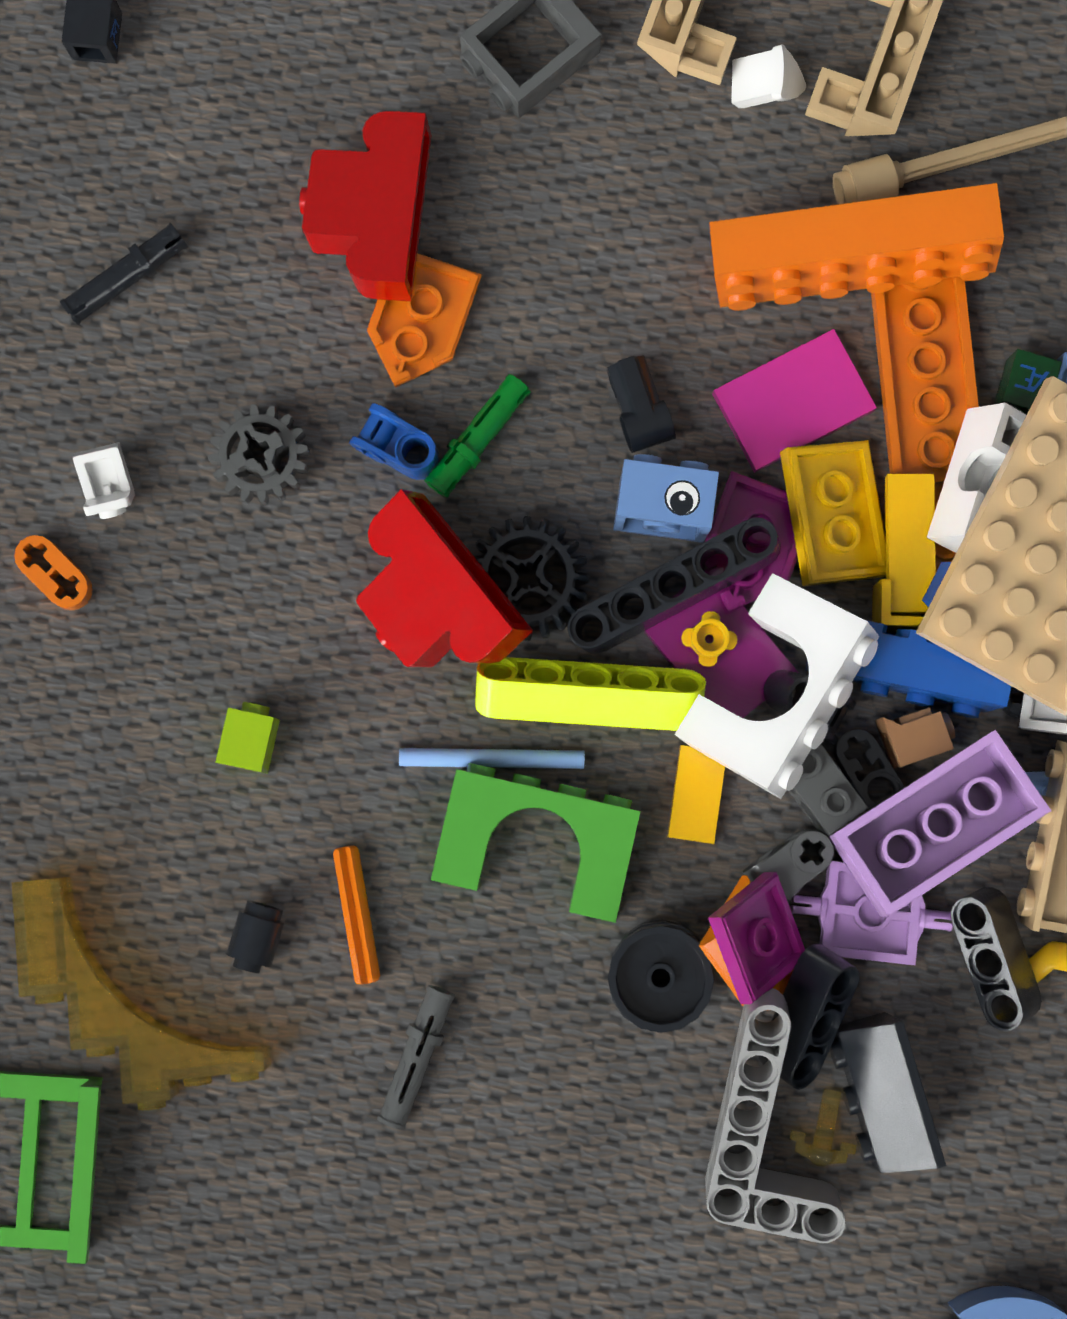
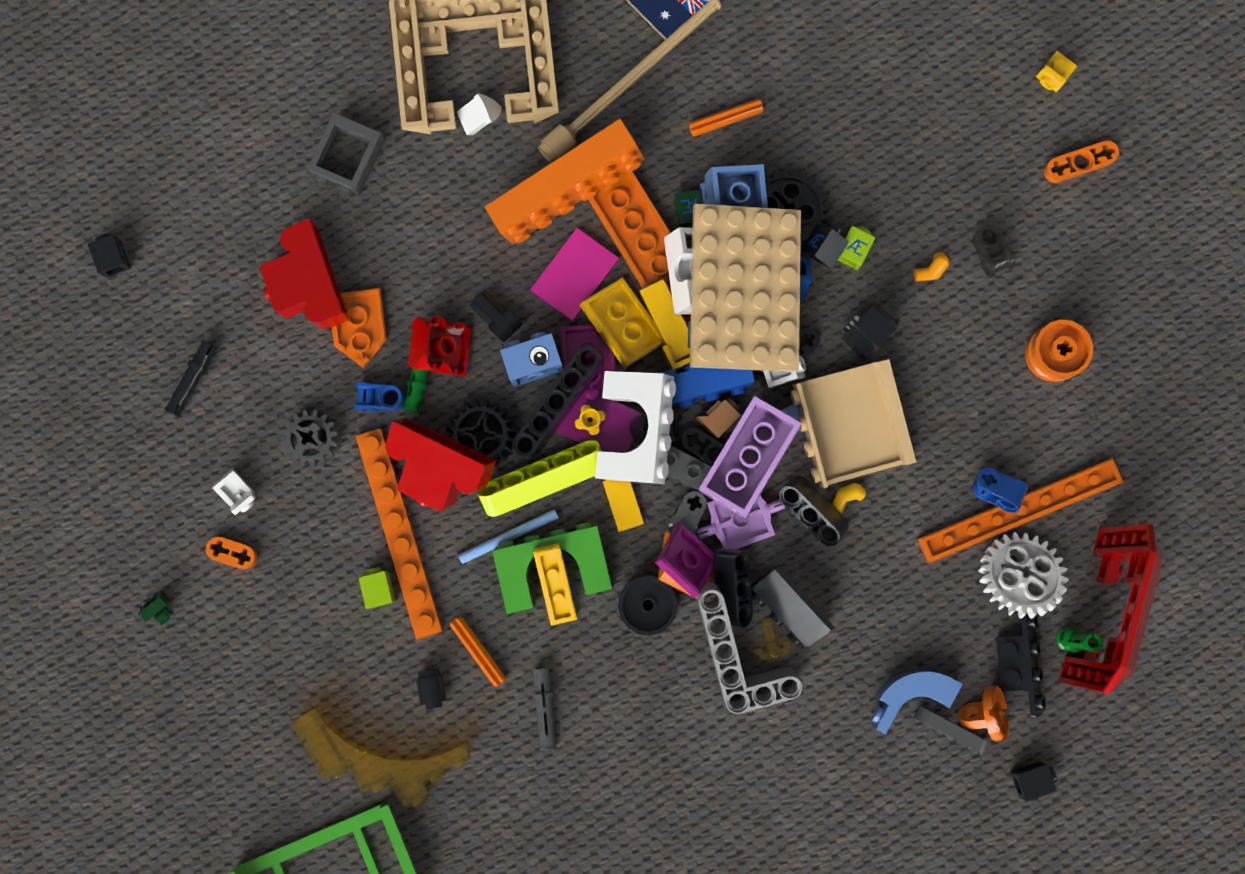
camera: 30 degrees left, 0 degrees up
none -> orange plate [355,428,443,640]
none -> red slope [407,316,471,377]
none -> yellow tile [533,543,577,626]

